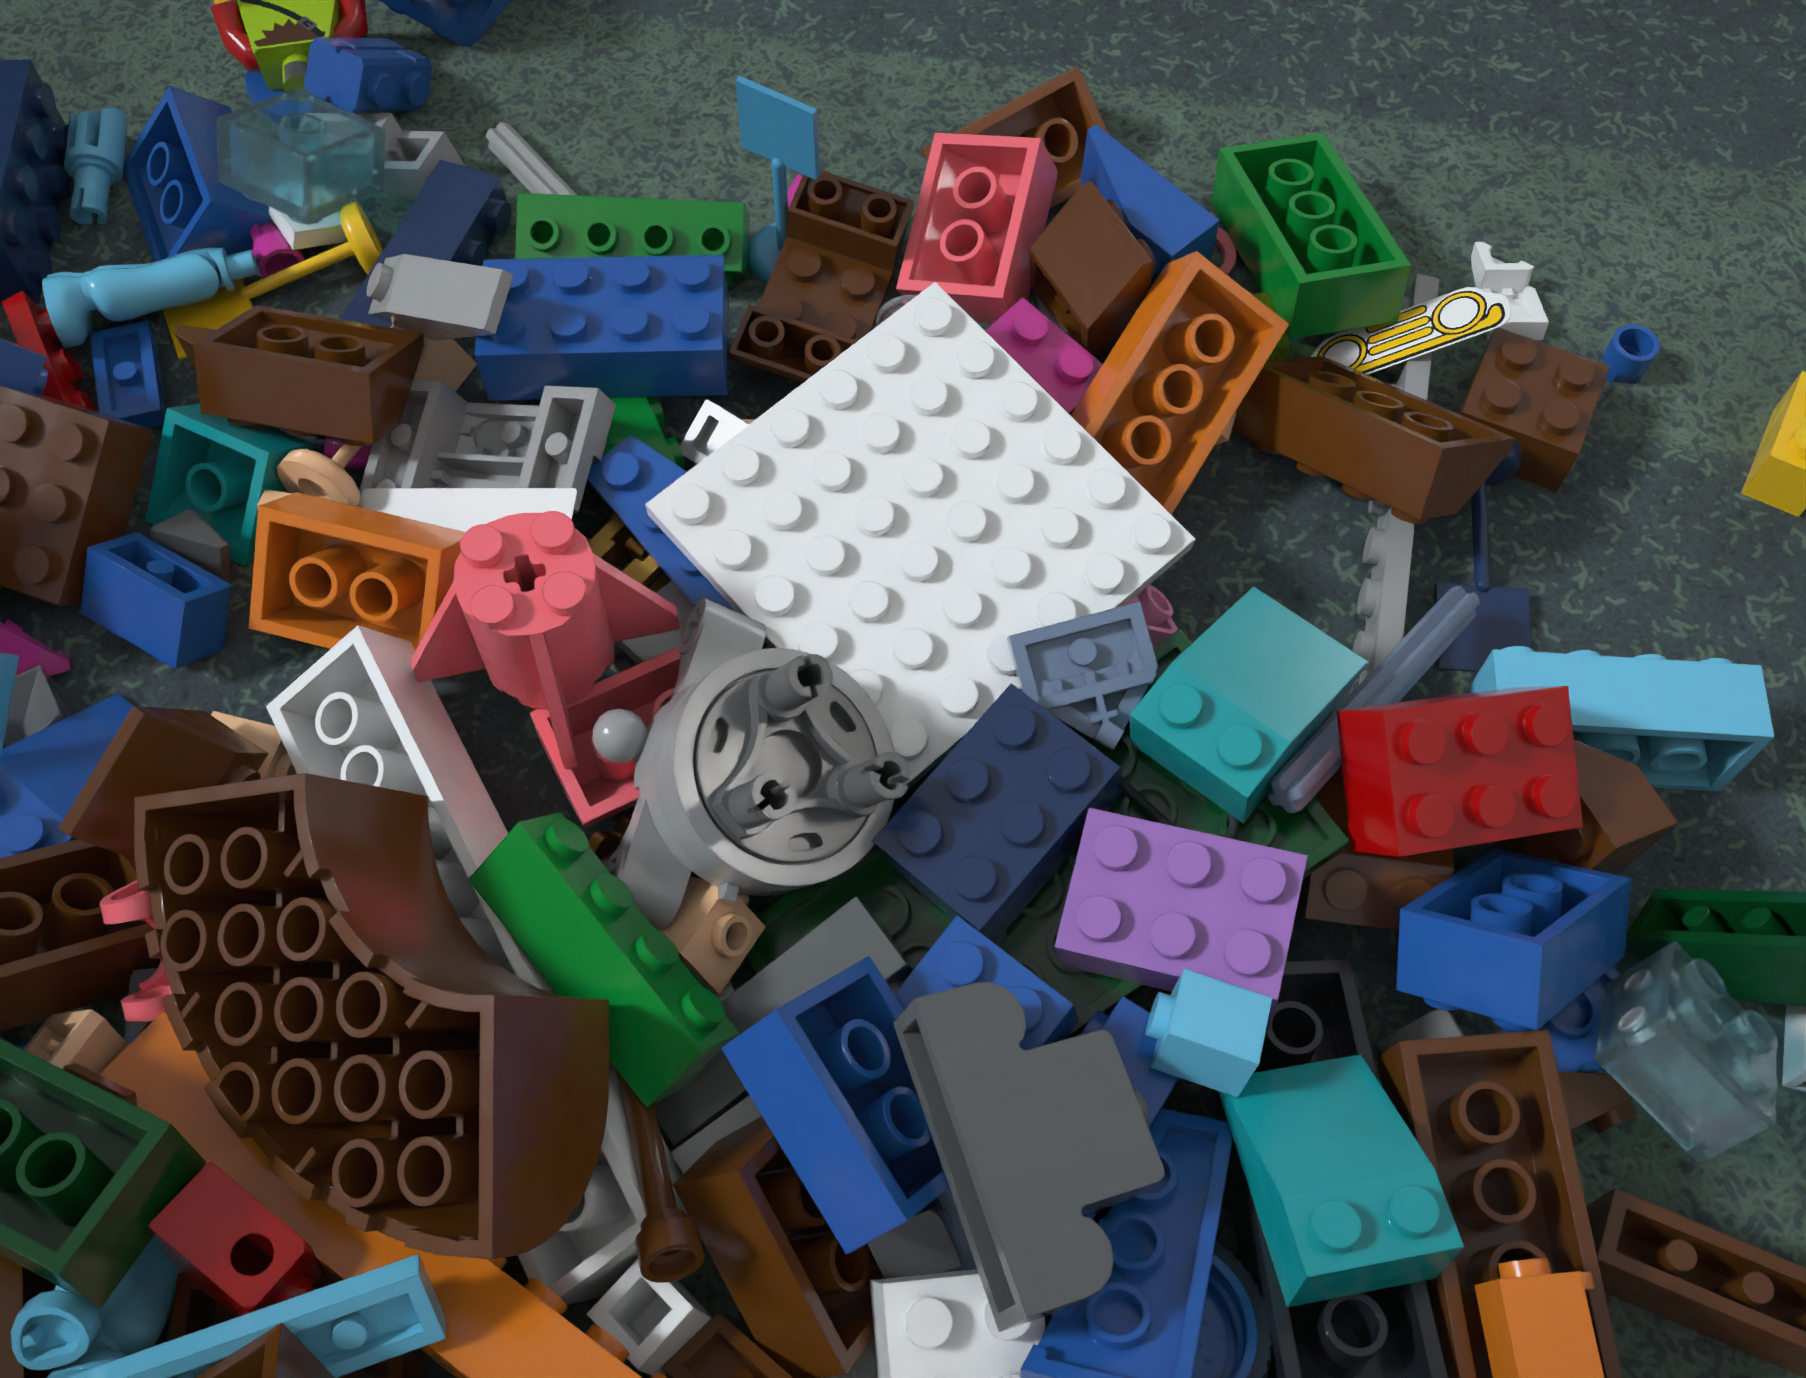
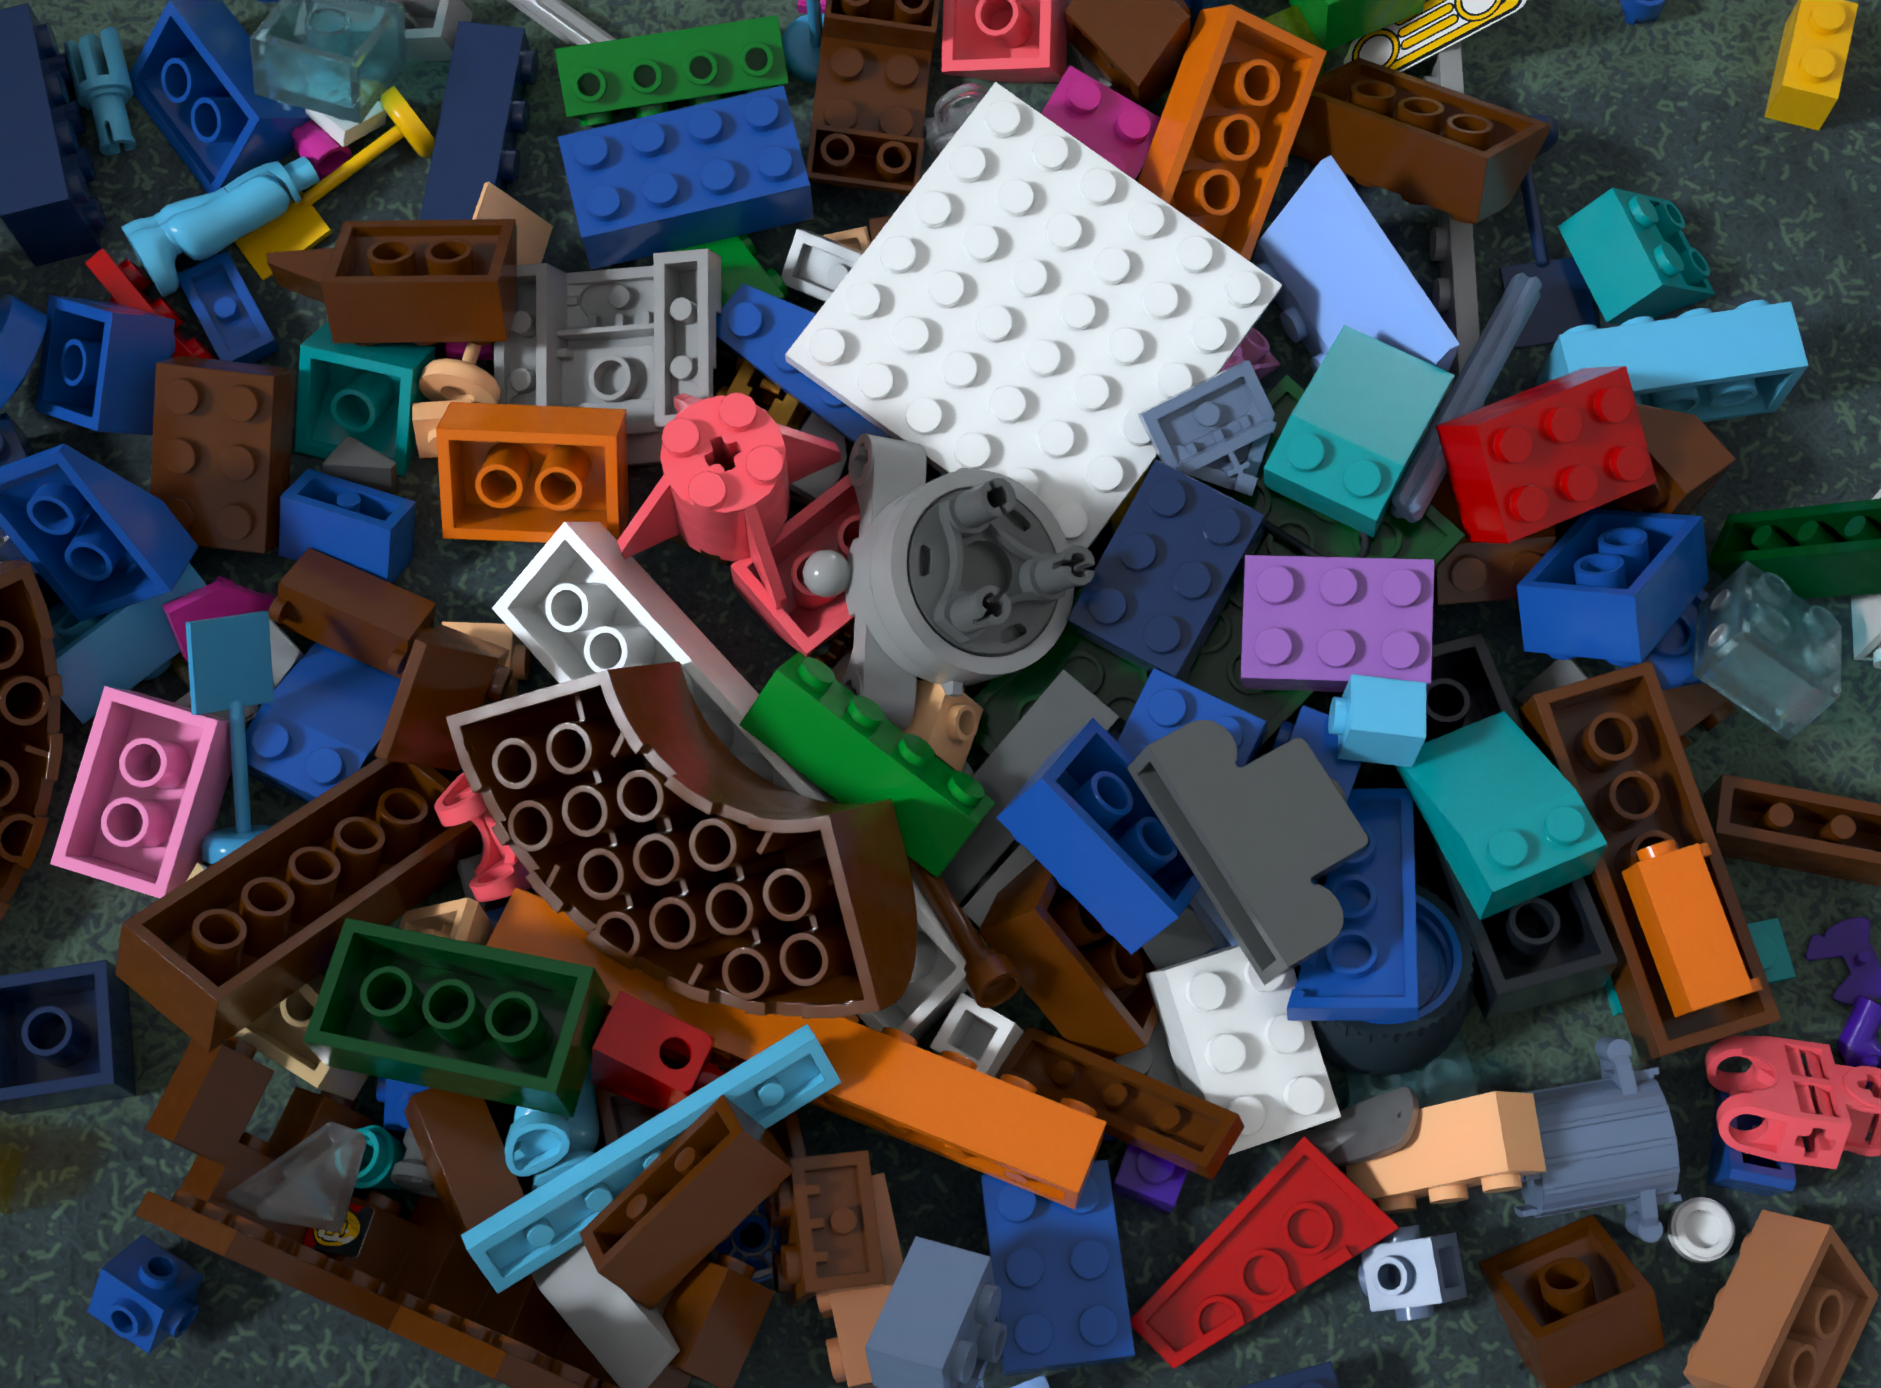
camera: 10 degrees left, 10 degrees up
white sticker [359,488,577,532] -> none
light grey slope [366,254,514,341] -> none
reddish brown piece [1458,327,1610,492] -> none
none -> reddish brown brick [269,548,437,679]
none -> light blue slope [1253,155,1460,375]
none -> teal slope [1557,188,1715,325]

